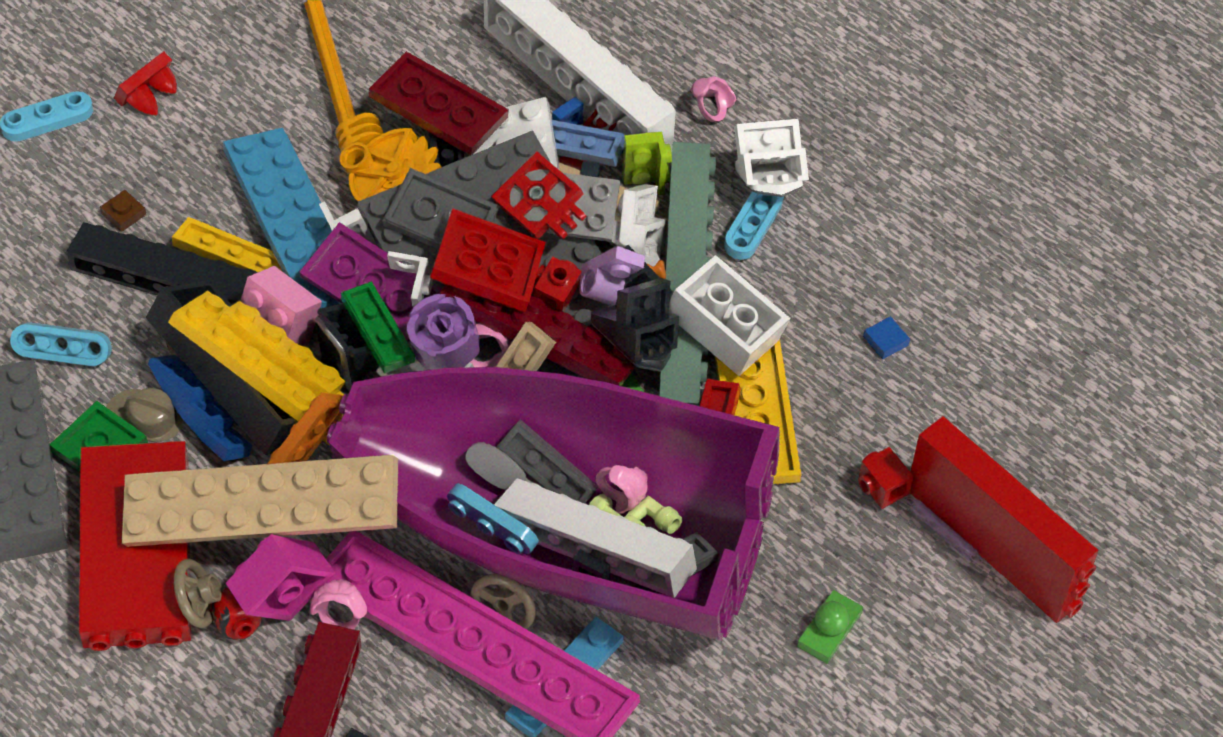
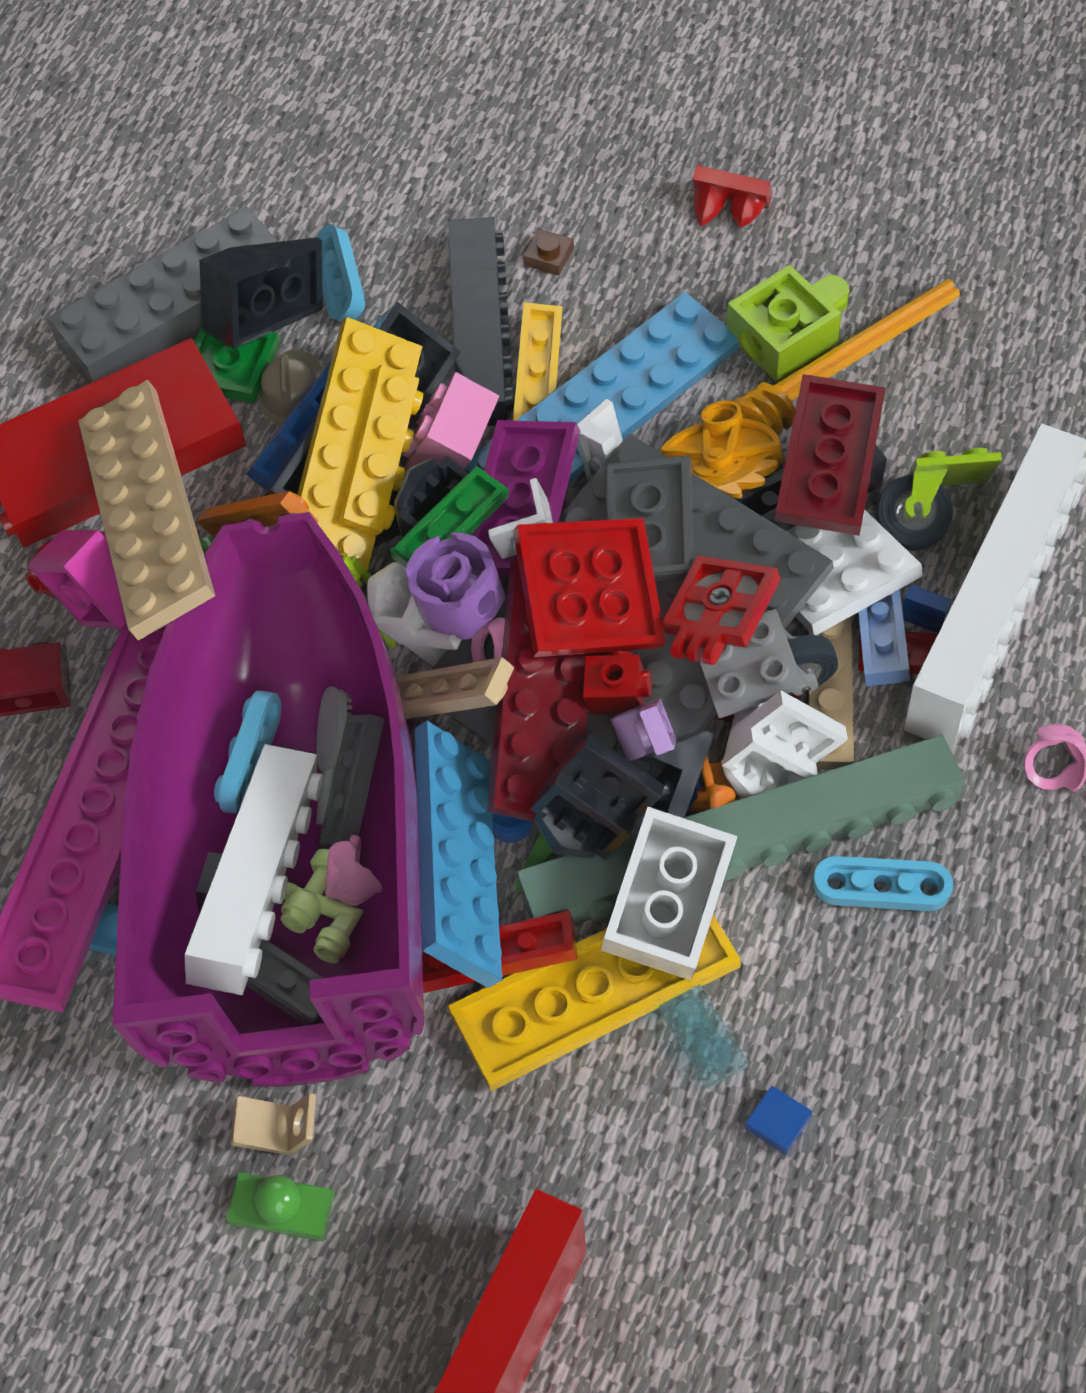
camera: 75 degrees right, 5 degrees up
medium azure plate [0,91,93,141] -> none
dark tan piece [174,559,222,628] -> none
bright pink piece [310,579,367,629] -> none
lime bracket [622,131,672,195] -> none
white piece [734,119,809,197] -> none
red brick [858,446,914,509] -> none
none -> black slope [199,237,323,349]
none -> tan bracket [230,1093,316,1156]
none -> clear light blue plate [659,984,749,1090]
none -> lime brick [727,265,850,383]
none -> plate [876,448,1002,551]

